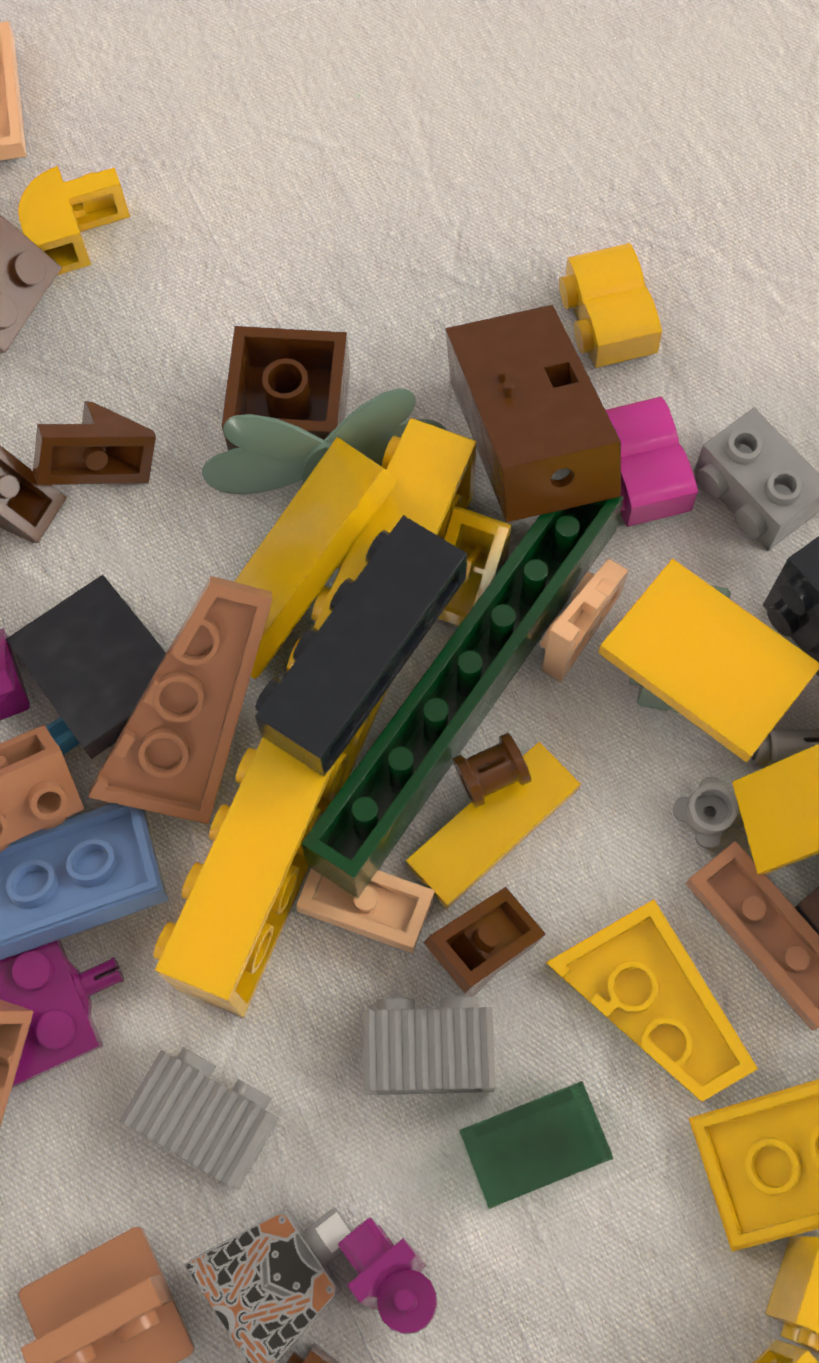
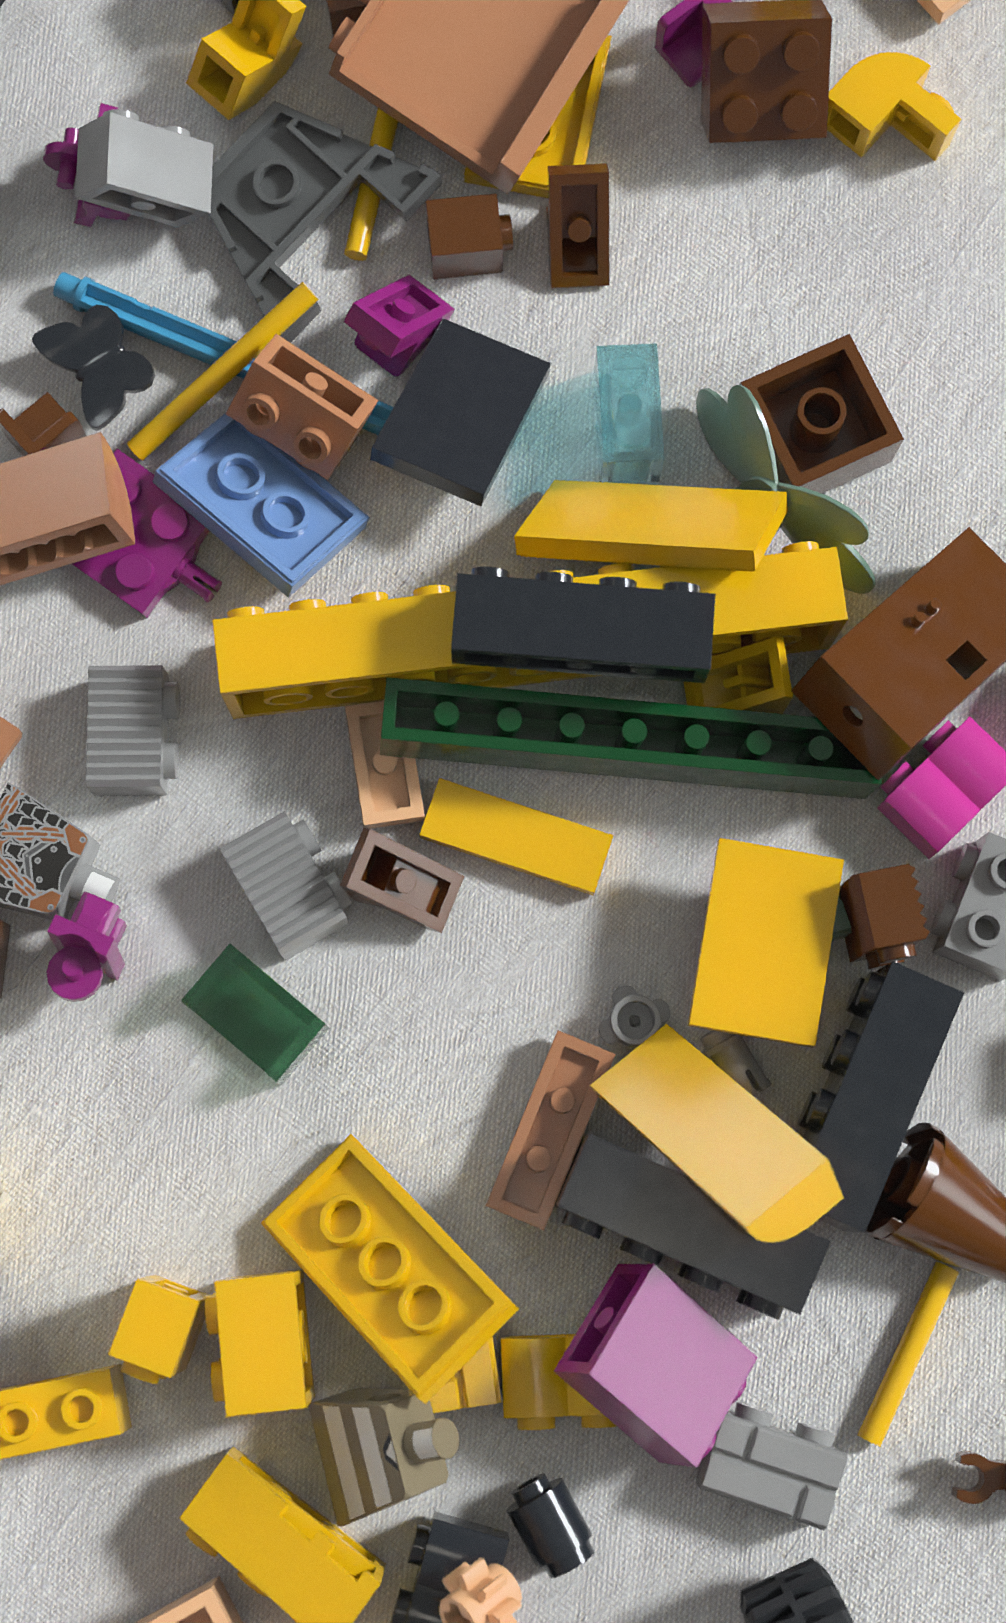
camera: 55 degrees right, 10 degrees up
reddish brown slope [33,401,156,485] -> none
nougat wing [88,576,272,824] -> none
reddish brown bush [452,732,532,808] -> none
light nougat wing [540,558,629,682] -> none
yellow wing [546,899,758,1102] -> none
none -> clear light blue brick [593,343,664,483]
none -> reddish brown brick [839,864,930,970]

